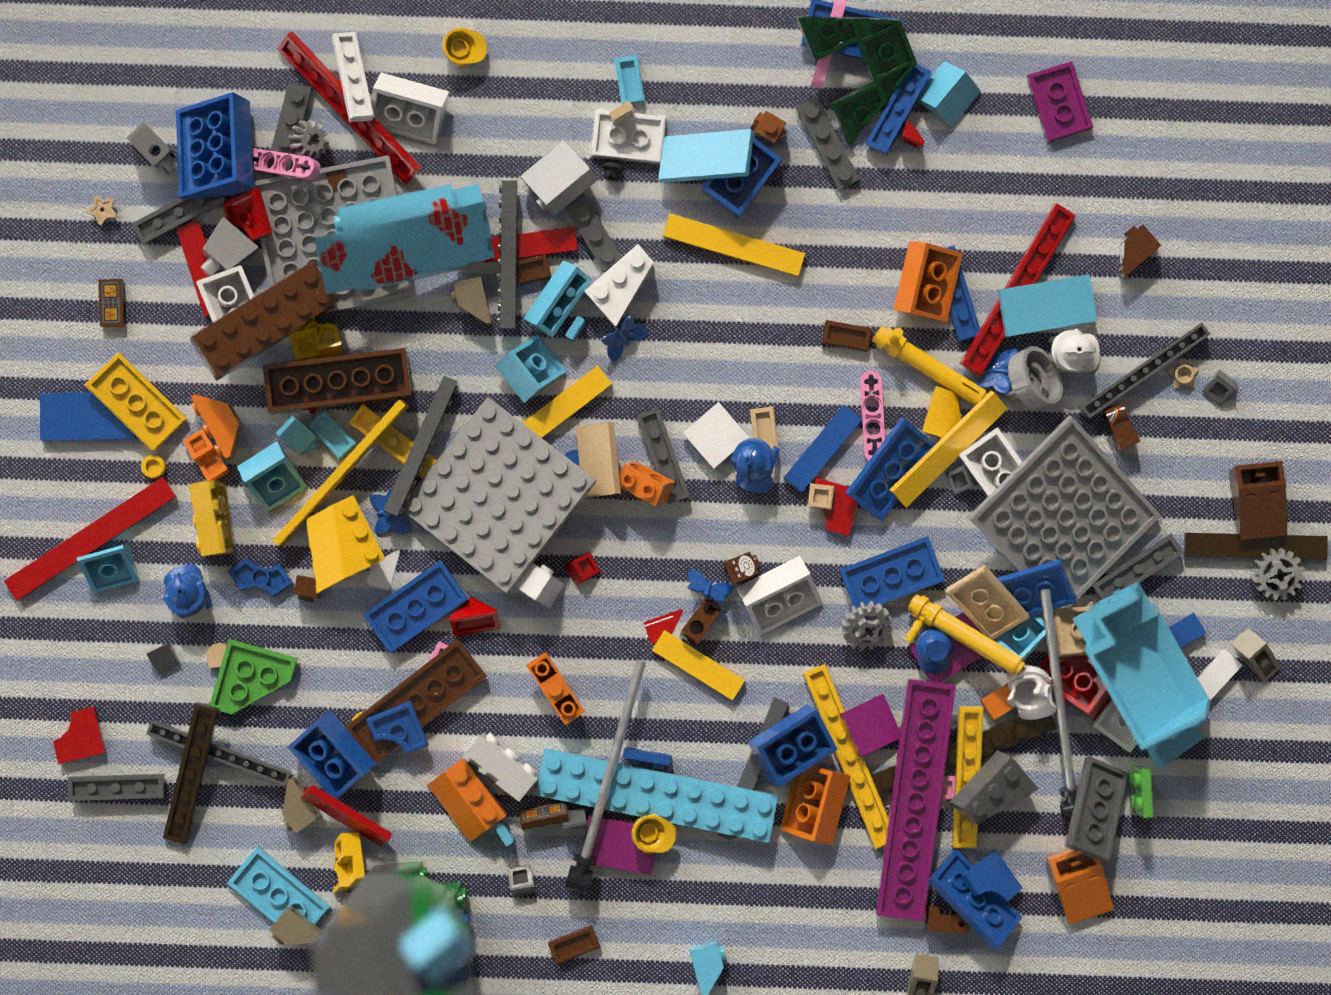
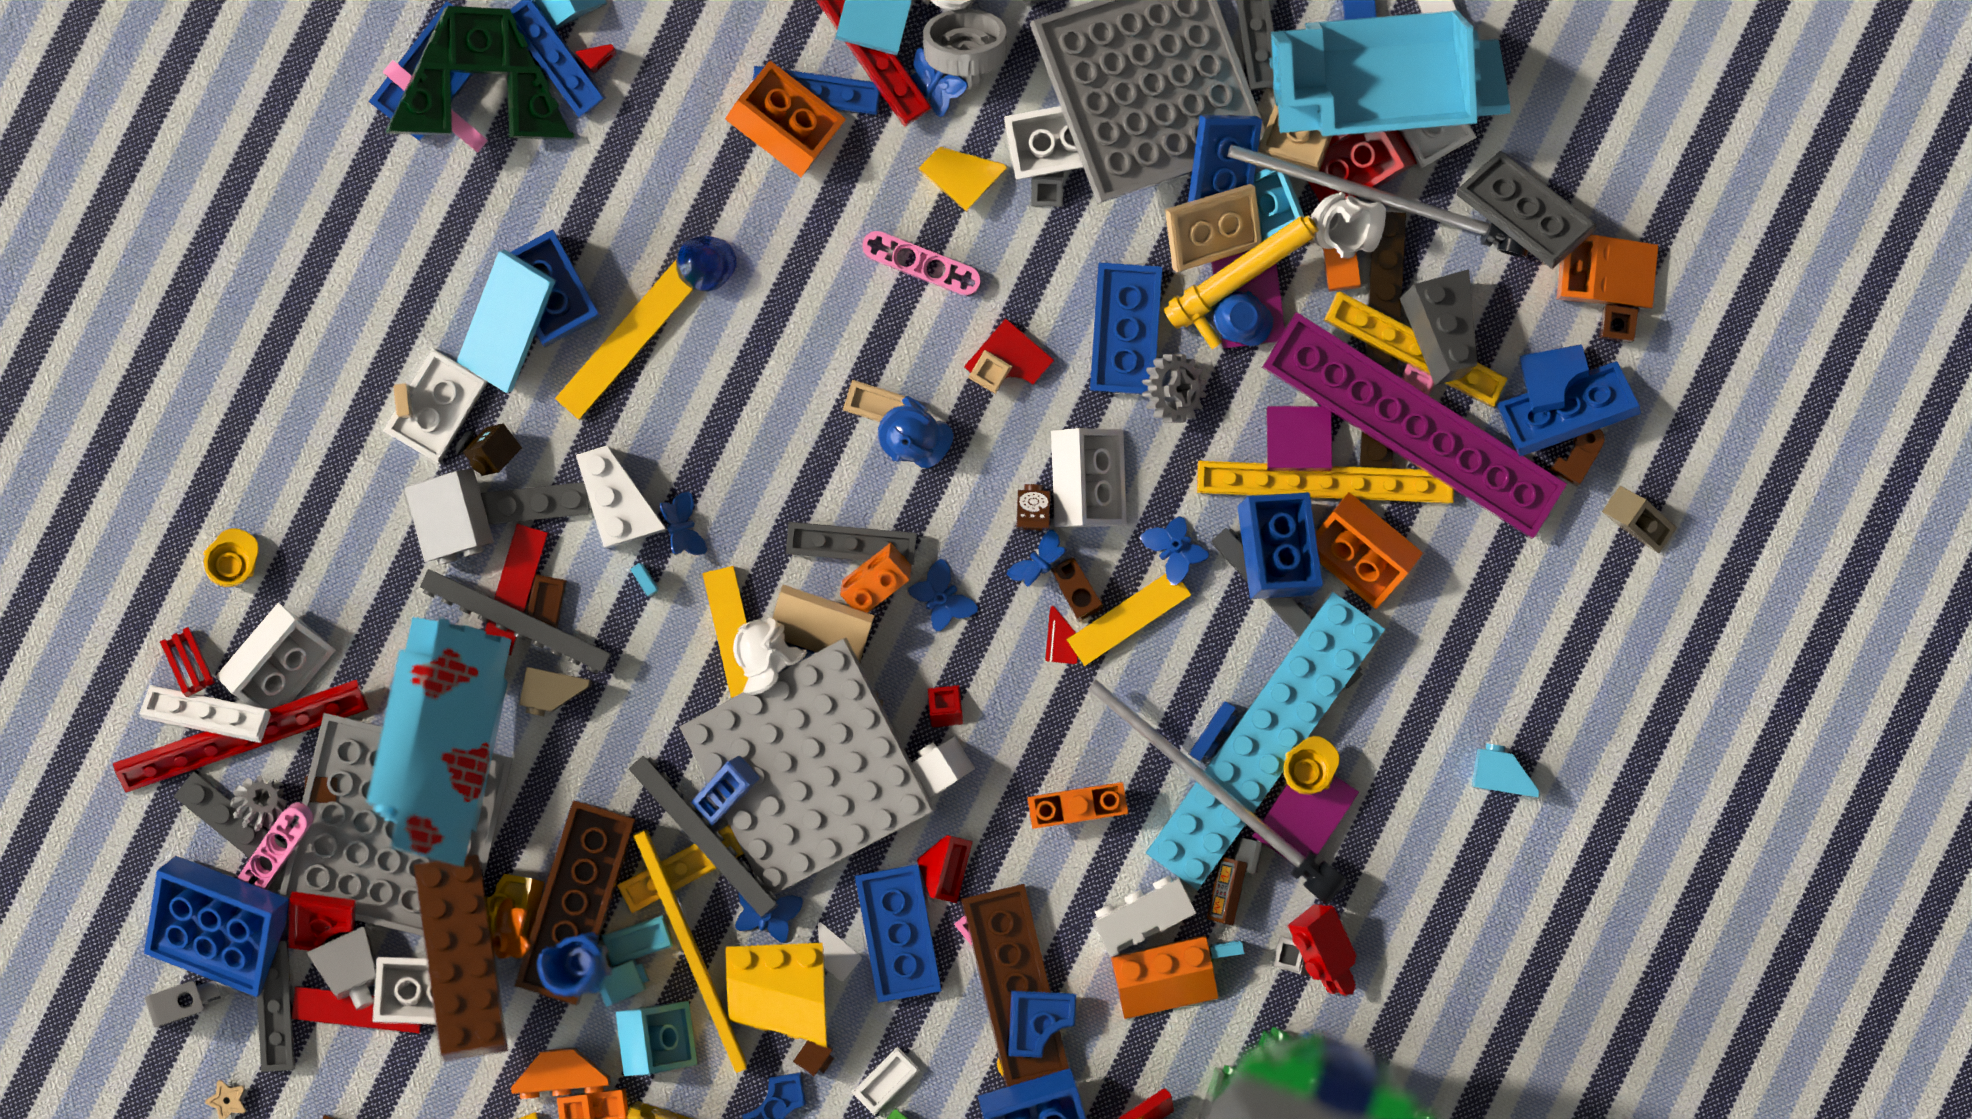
camera: 65 degrees left, 0 degrees up
medium azure slope [401,908,475,983] -> none
medium azure slope [495,335,567,403] -> none
medium azure brick [523,260,592,338] -> none
reddish brown tile [548,924,601,965] -> none
medium azure tile [614,55,645,105] -> none
white tile [683,402,749,469] -> none
dark orange brick [750,111,787,147] -> none
blue tile [783,405,862,492] -> none
dark grey plate [795,96,860,191] -> none
reddish brown tile [821,320,872,352] -> none
blue plate [845,417,936,522] -> none
yellow cylinder [872,325,987,406] -> none
yellow tile [890,391,1008,508] -> none
bright green plate [1129,765,1153,818] -> none
none -> red tile [160,627,215,698]
none -> dark brown brick [463,423,522,476]
none -> orange plate [492,898,530,959]
none -> blue hair [538,932,612,997]
none -> clear blue hat [676,236,737,291]
none -> blue slope [691,756,760,826]
none -> white helmet [733,618,807,695]
none -> white tile [852,1046,920,1115]
none -> blue piece [908,559,978,631]
none -> blue piece [1140,516,1209,586]
none -> red hinge [1287,904,1357,996]
none -> reddish brown plate [1599,305,1638,343]

